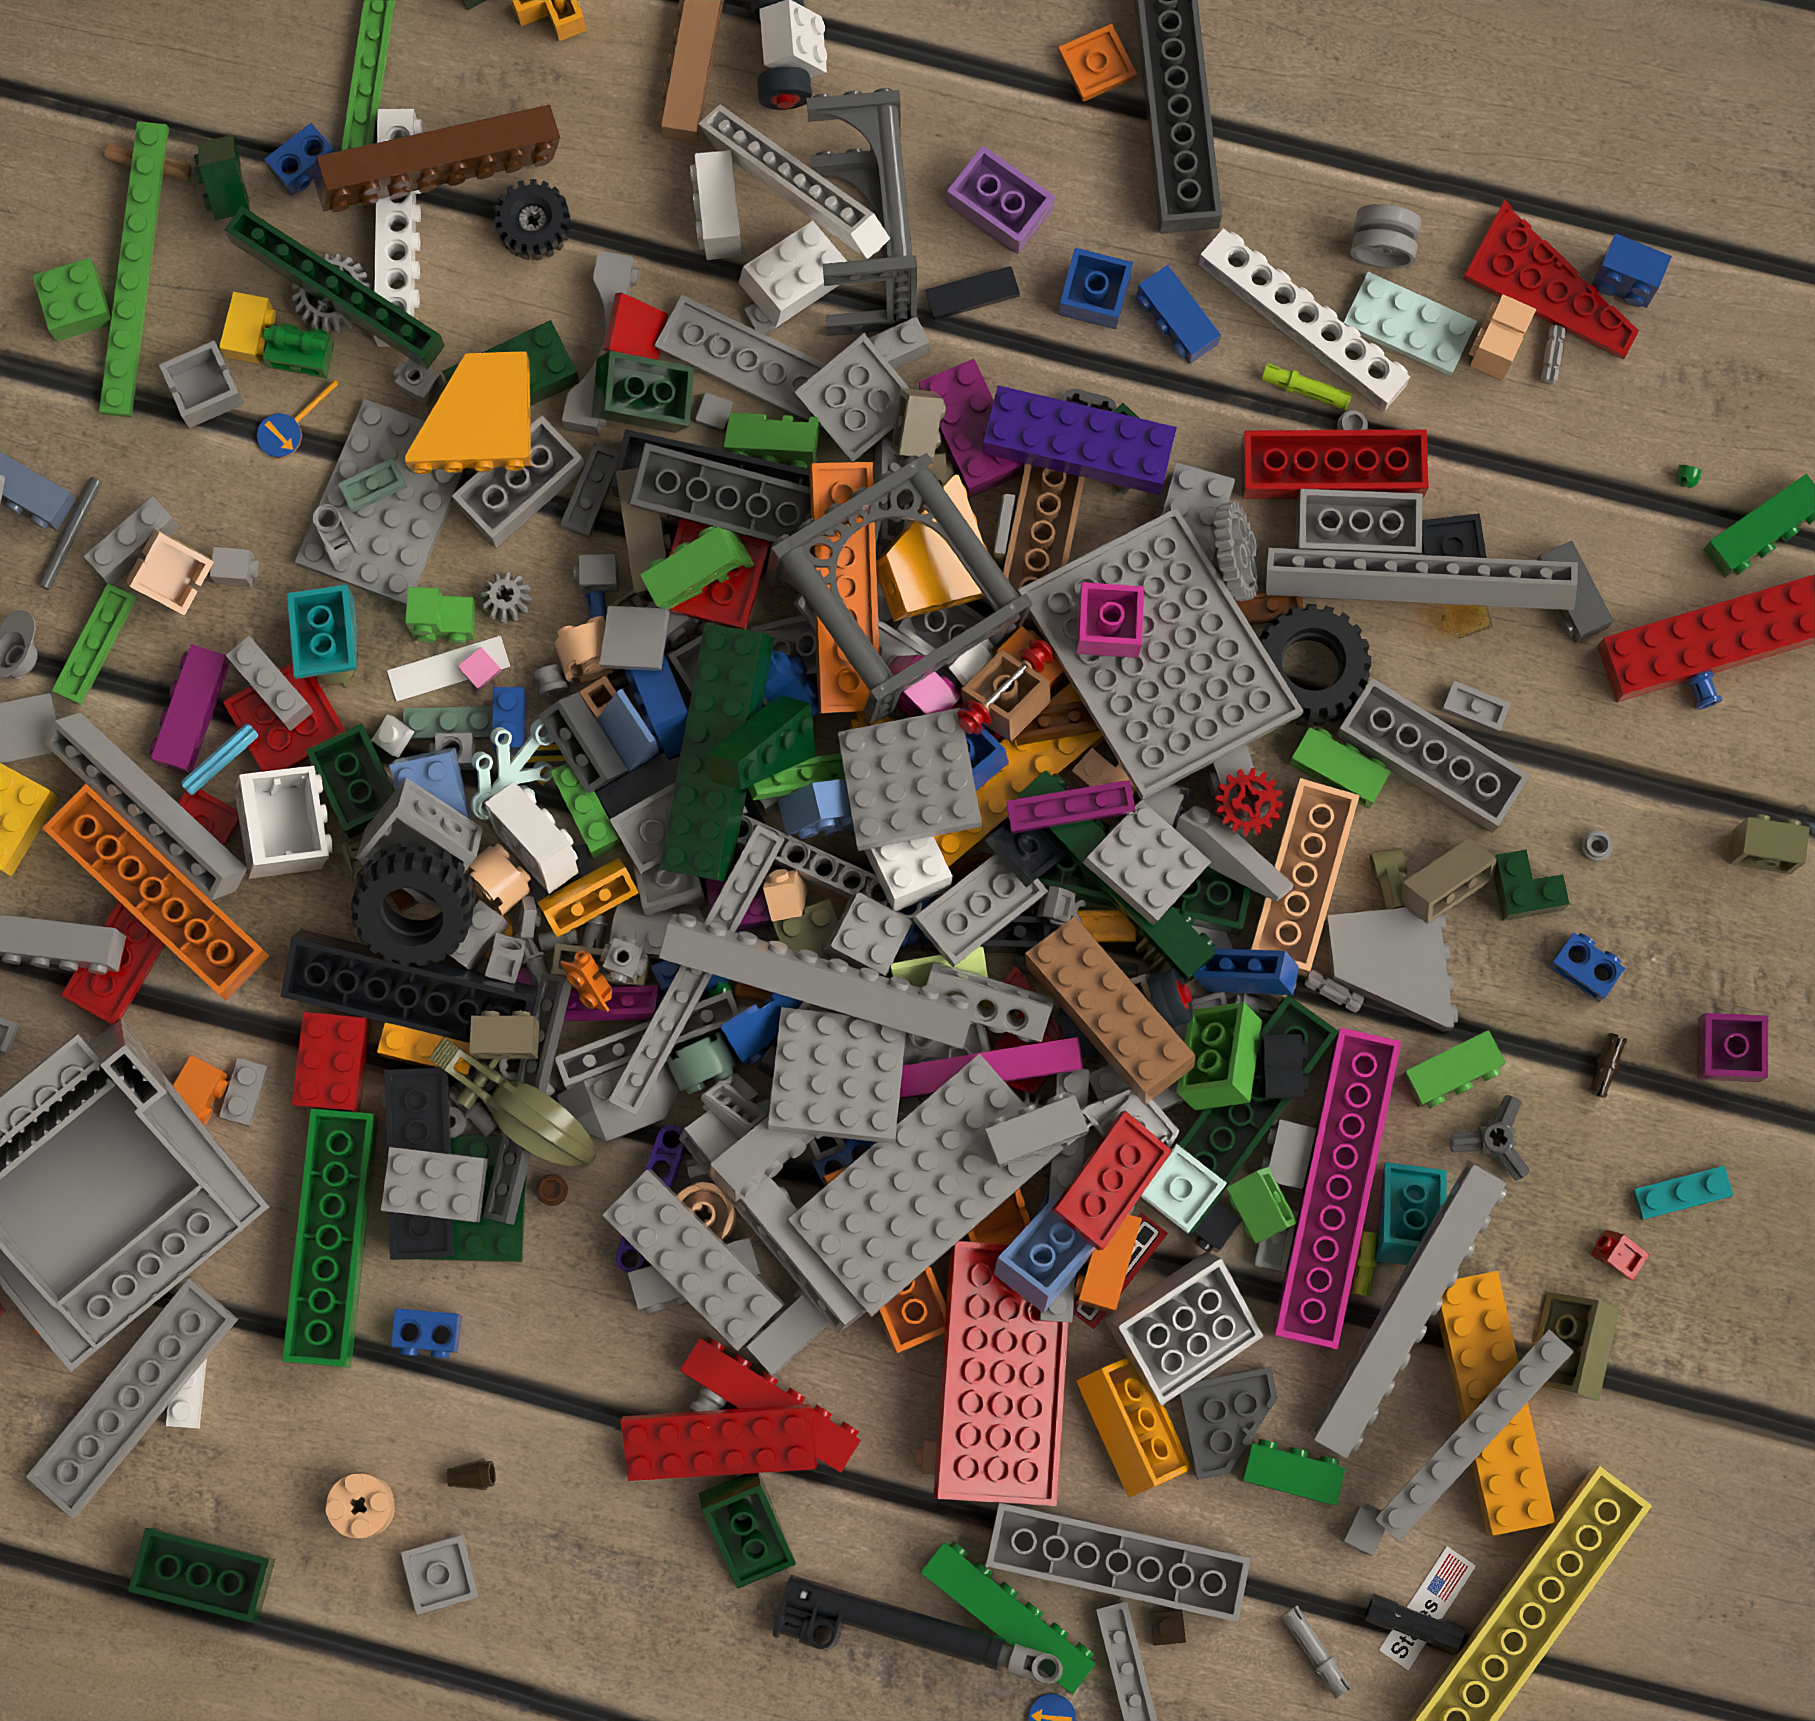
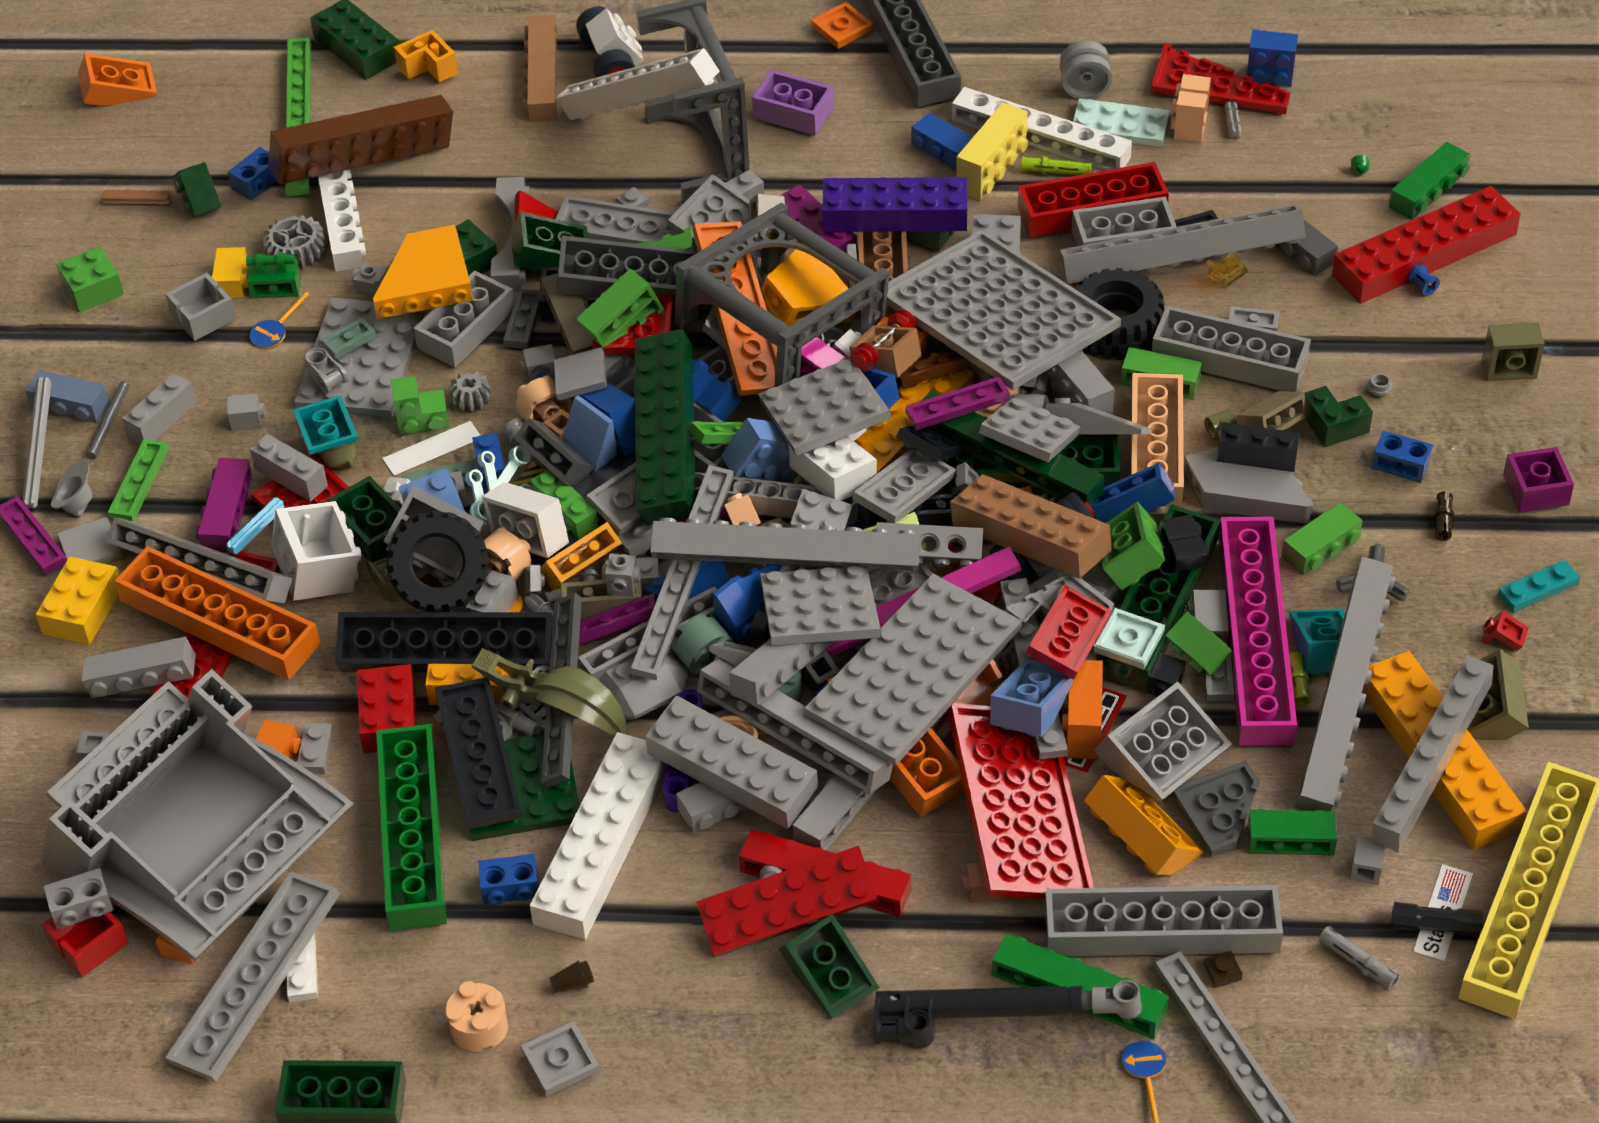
camera: 10 degrees left, 30 degrees down
bright green plate [99,122,169,417] -> none
light nougat piece [125,529,214,615] -> none
dark green brick [224,206,445,370] -> none
light grey brick [381,1147,488,1222] -> none
bright pink tile [458,647,502,691] -> none
dark tan brick [469,1011,539,1059] -> none
light grey brick [485,933,526,984] -> none
black bush [494,179,572,260] -> none
reddish brown plate [537,1174,568,1206] -> none
orange hinge [560,950,612,1012] -> none
white brick [690,150,742,260] -> none
dark green wedge [707,695,816,790] -> none
white brick [739,221,847,327] -> none
black tile [925,266,1020,320] -> none
light grey brick [984,1093,1089,1169] -> none
blue brick [1058,248,1133,329] -> none
dark pink brick [1076,582,1144,658] -> none
light grey gear [1214,501,1260,602] -> none
red gear [1214,768,1283,837] -> none
light grey axle [1305,970,1364,1012] -> none
none -> white brick [530,732,666,940]
none -> light yellow brick [956,102,1029,201]
none -> black brick [1217,422,1300,472]

